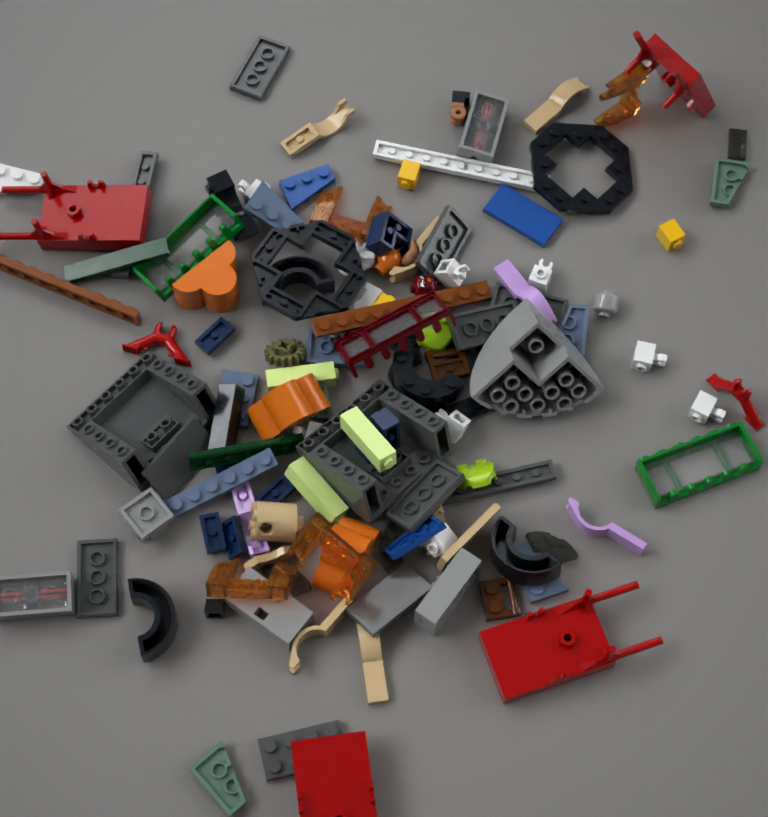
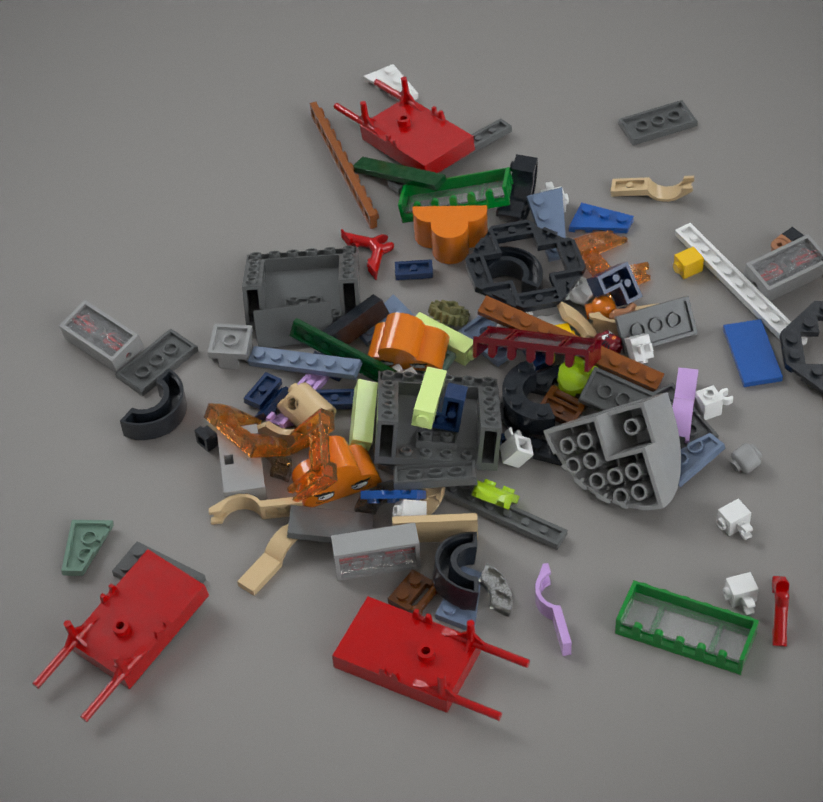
camera: 50 degrees right, 15 degrees down
none -> tan tile [557,302,597,339]

